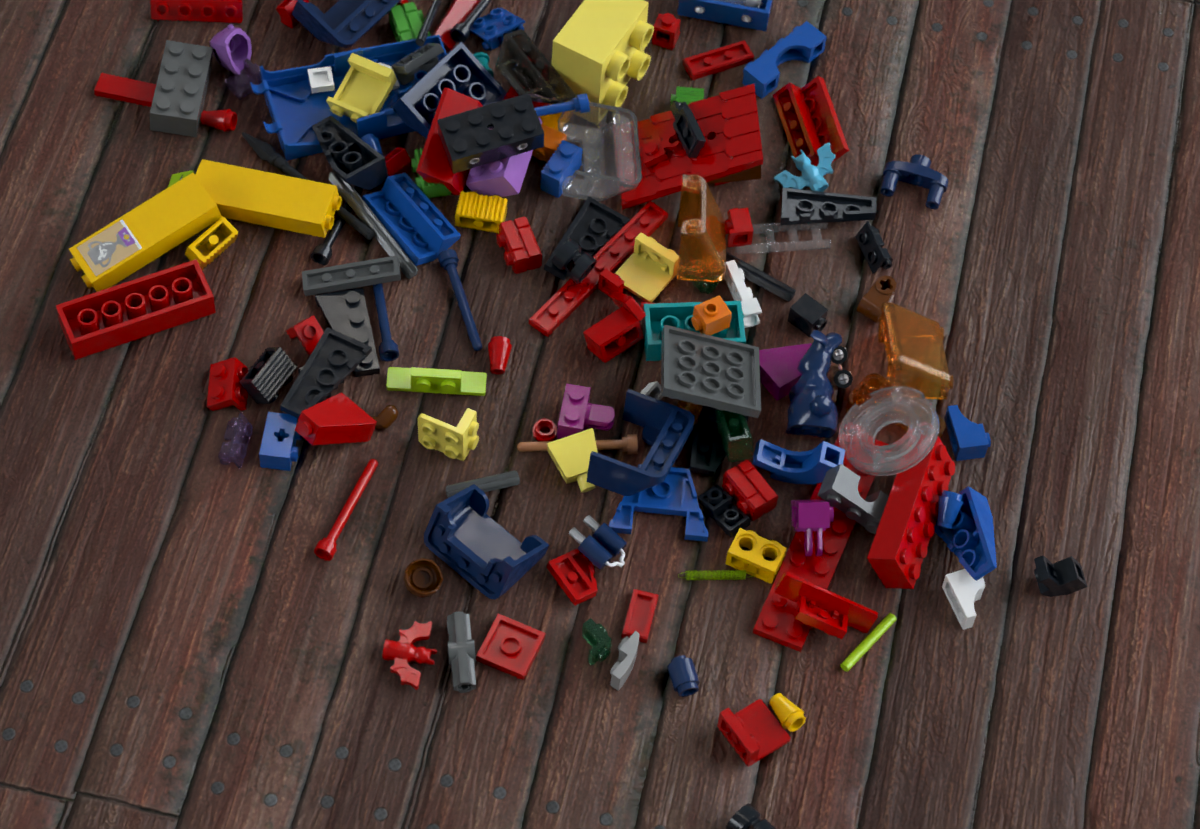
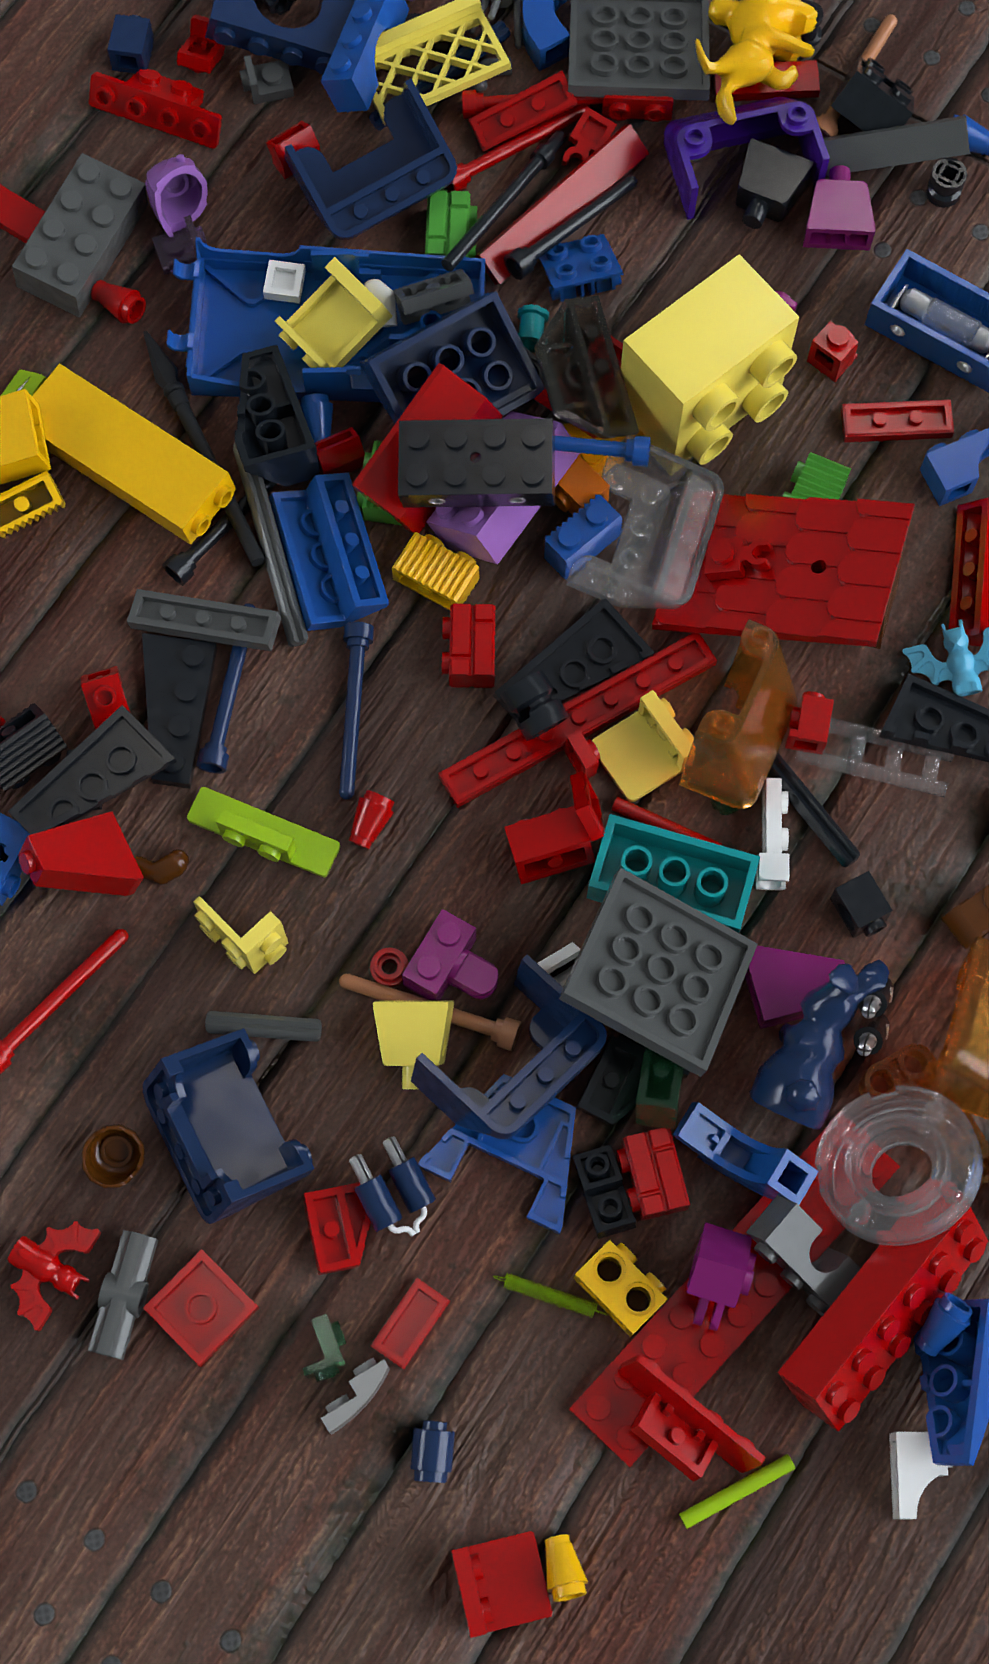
camera: 25 degrees right, 15 degrees up
black hinge [670,101,706,158] -> none
orange brick [691,295,732,336] -> none

